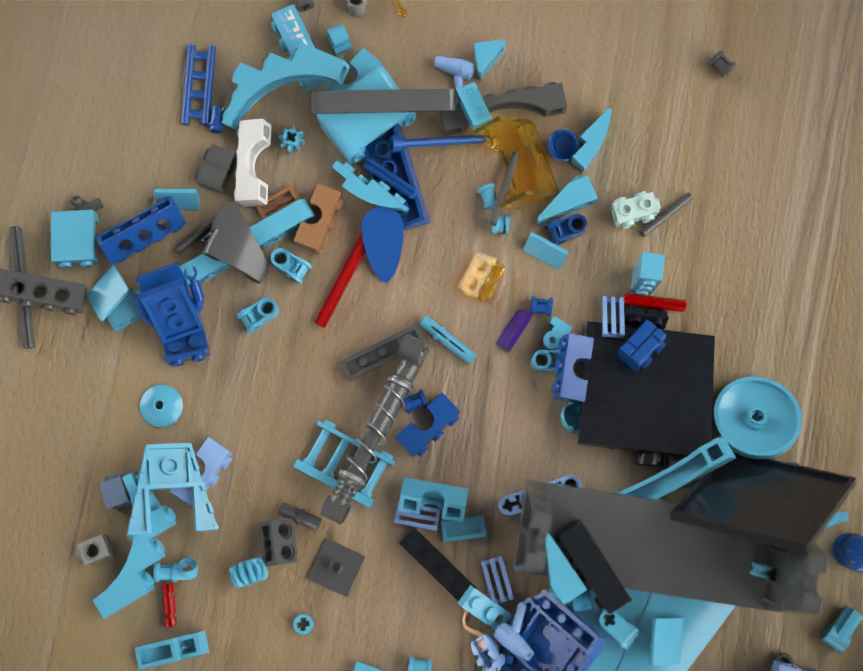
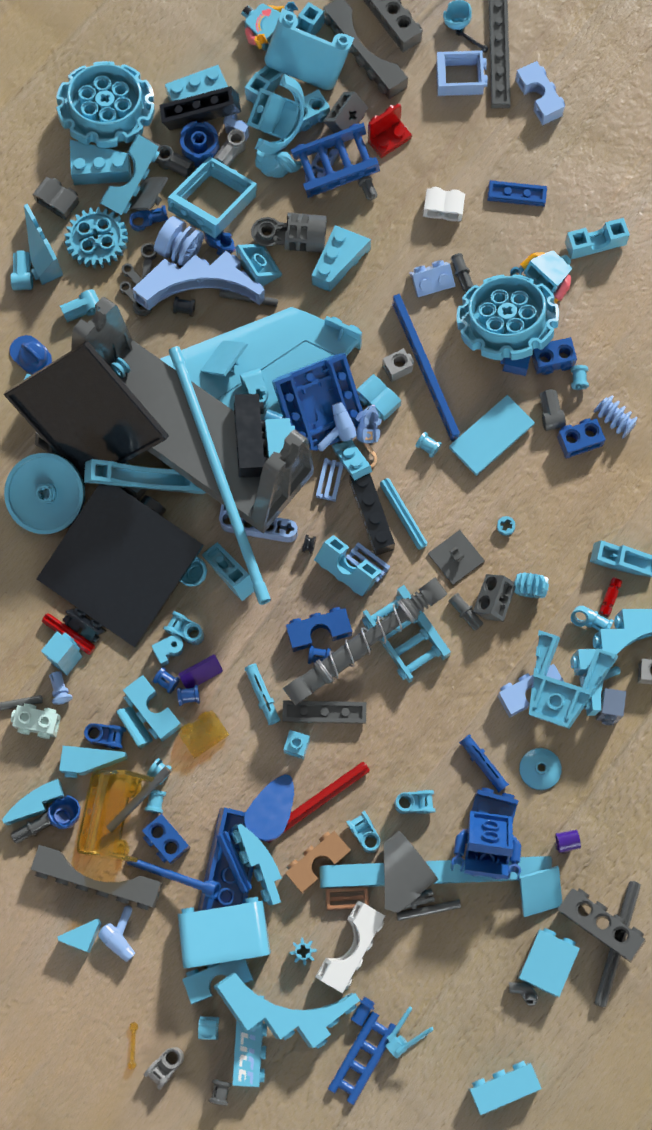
camera: 150 degrees left, 5 degrees down
blue brick [96,196,187,265] -> none
medium azure slope [154,189,200,210] -> none
dark grey brick [195,144,237,194] -> none
dark grey beam [311,89,456,114] -> none
medium azure tile [441,515,487,542] -> none
medium azure hinge [456,82,494,133] -> none
arch [552,333,594,404] -> none
light blue tile [601,296,625,338] -> none
blue brick [617,320,666,372] -> none
none -> dark grey axle [11,813,52,844]
none -> light blue pin [49,671,73,705]
none -> medium azure arch [123,675,182,742]
none -> blue brick [142,814,191,865]
none -> medium azure piece [168,346,271,605]
none -> blue bush [177,685,200,706]
none -> medium azure slope [202,542,254,601]
none -> medium azure brick [283,730,310,760]
none -> black bush [302,534,316,554]
none -> medium azure axle [380,478,427,550]
none -> medium azure plant [386,1007,434,1059]
none -> blue pin [459,734,509,793]
none -> medium azure brick [469,1061,542,1115]
none -> dark purple piece [555,829,581,854]

